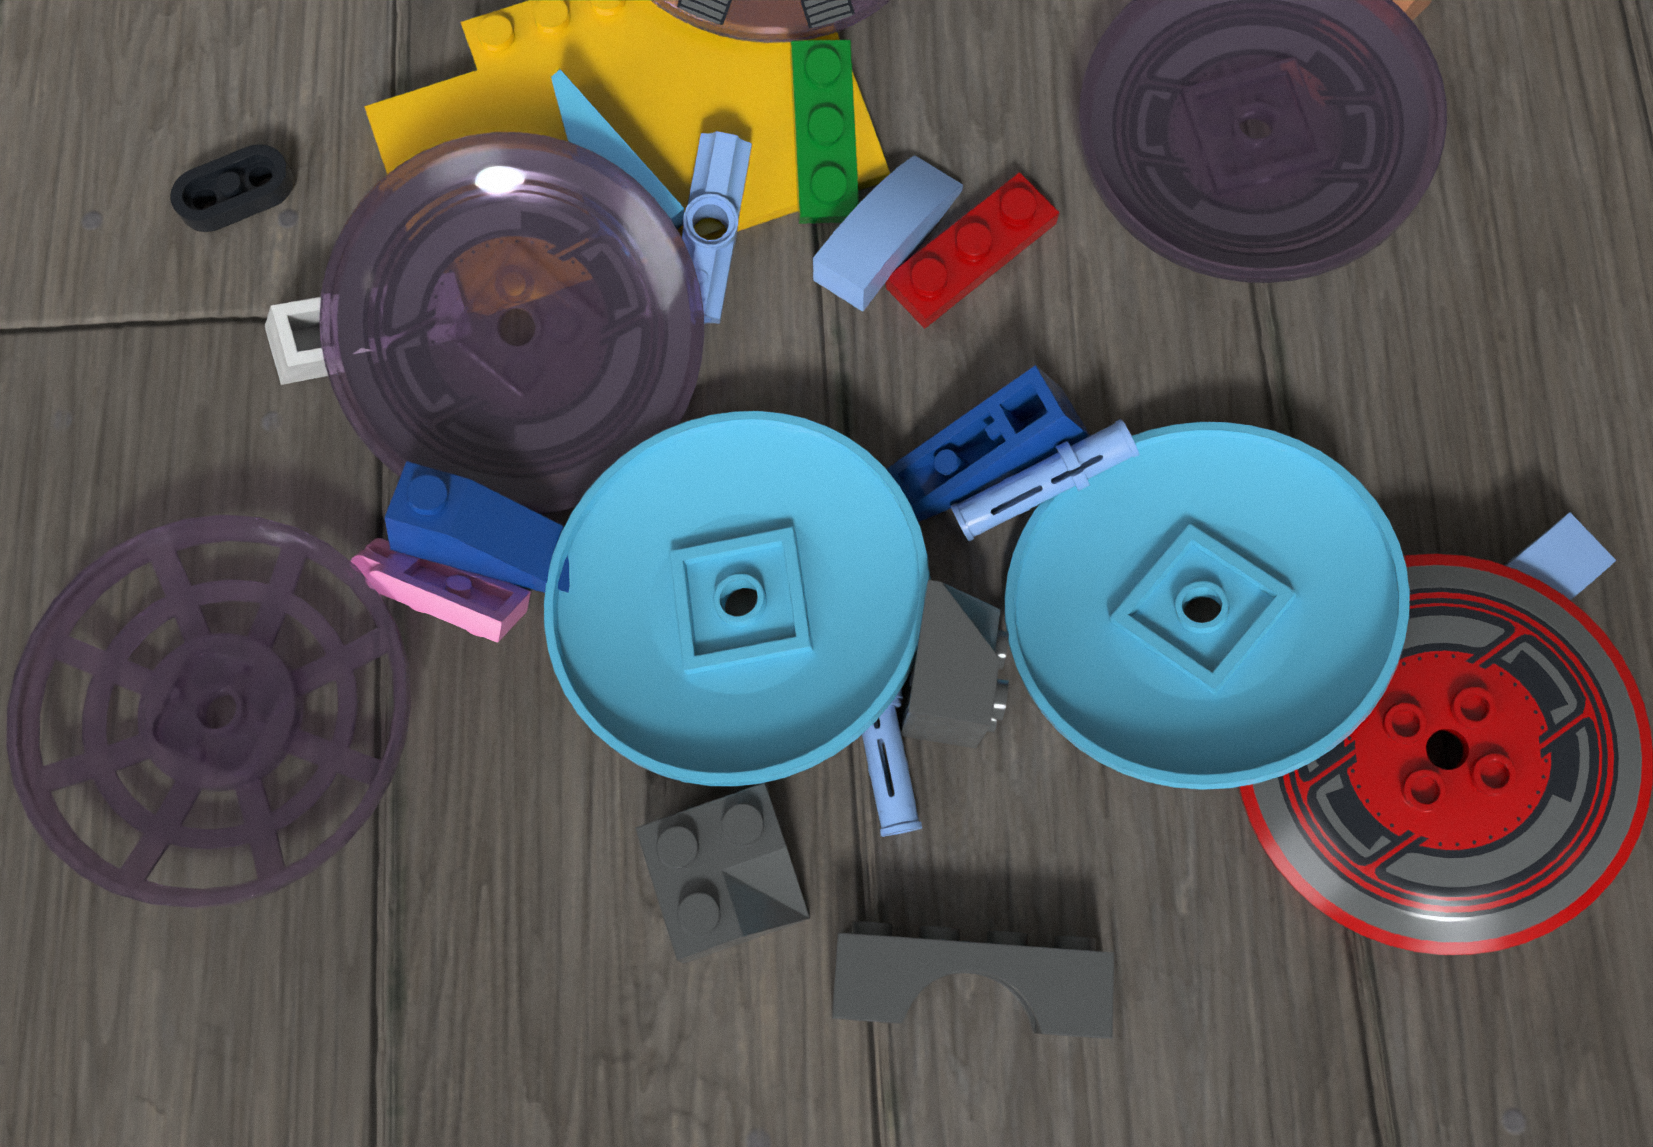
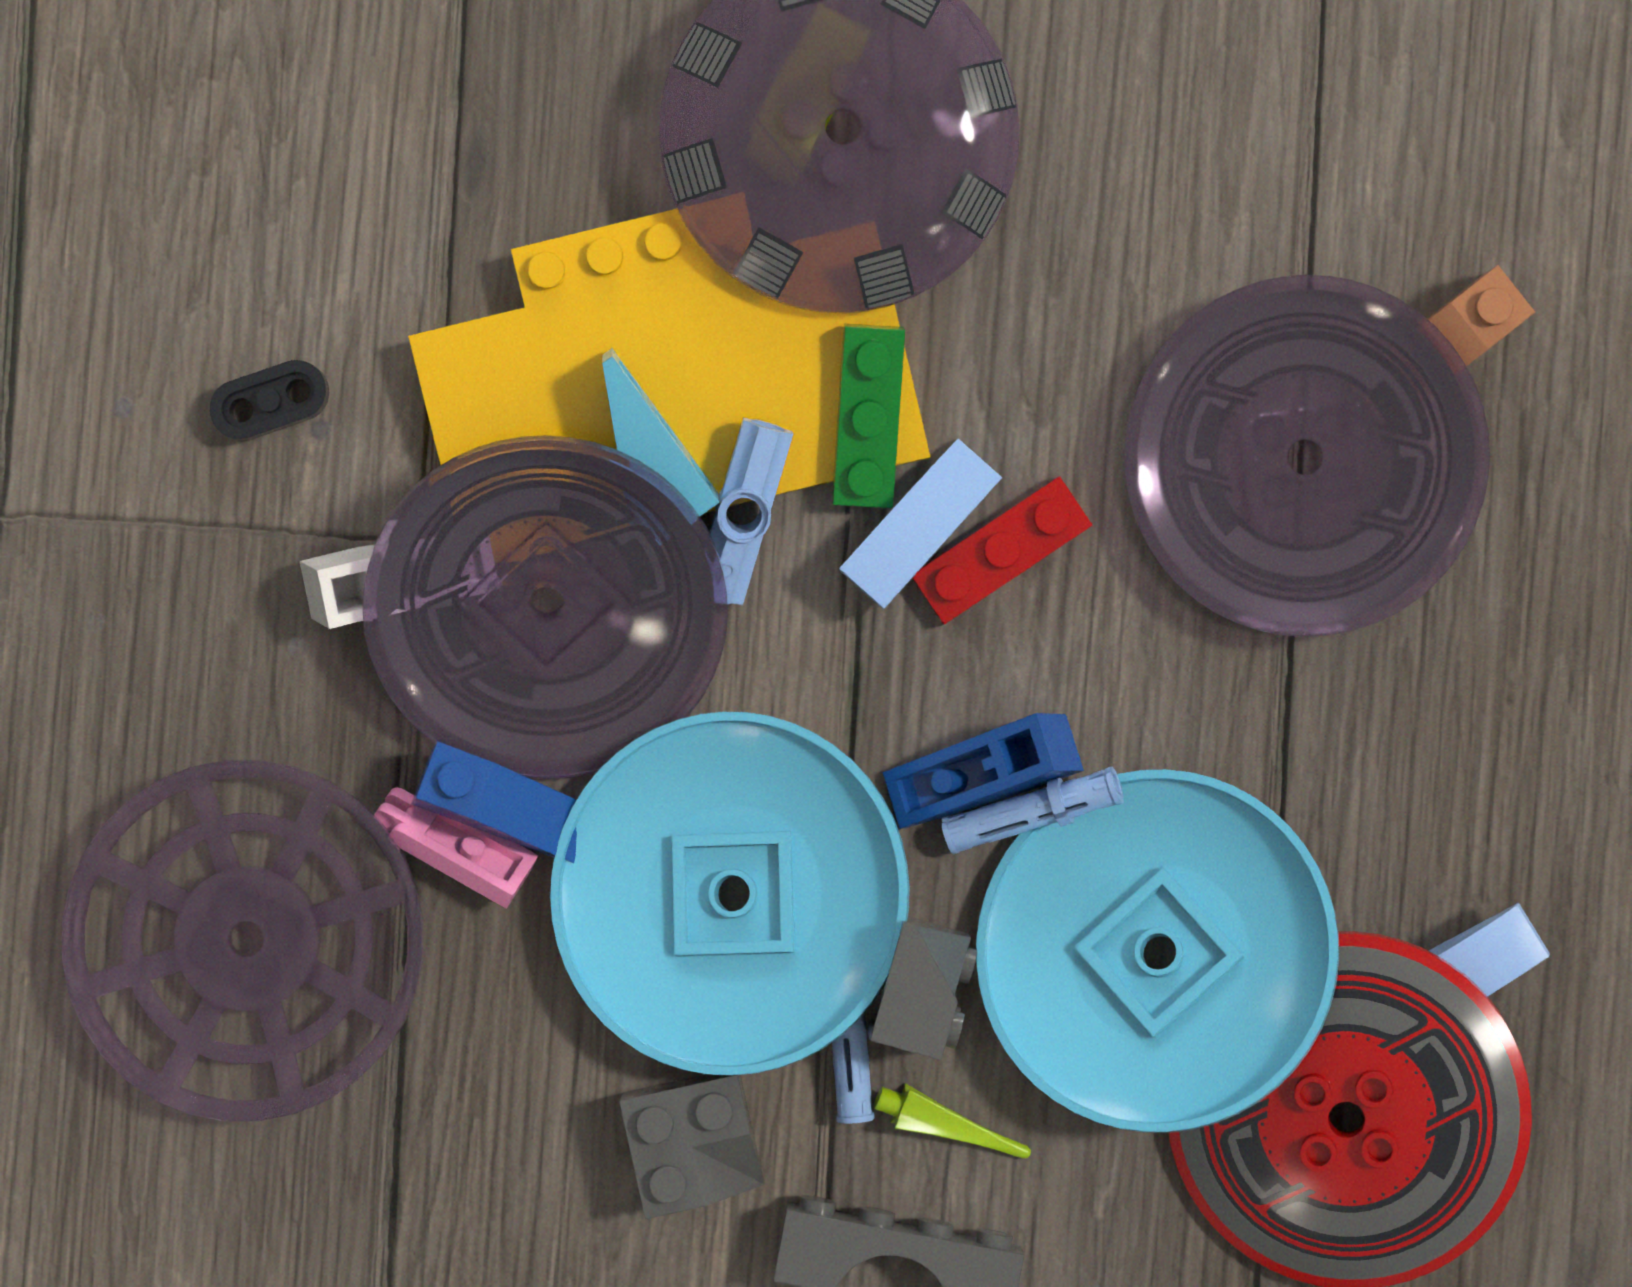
camera: 10 degrees right, 15 degrees up
none -> lime piece [874,1083,1031,1159]

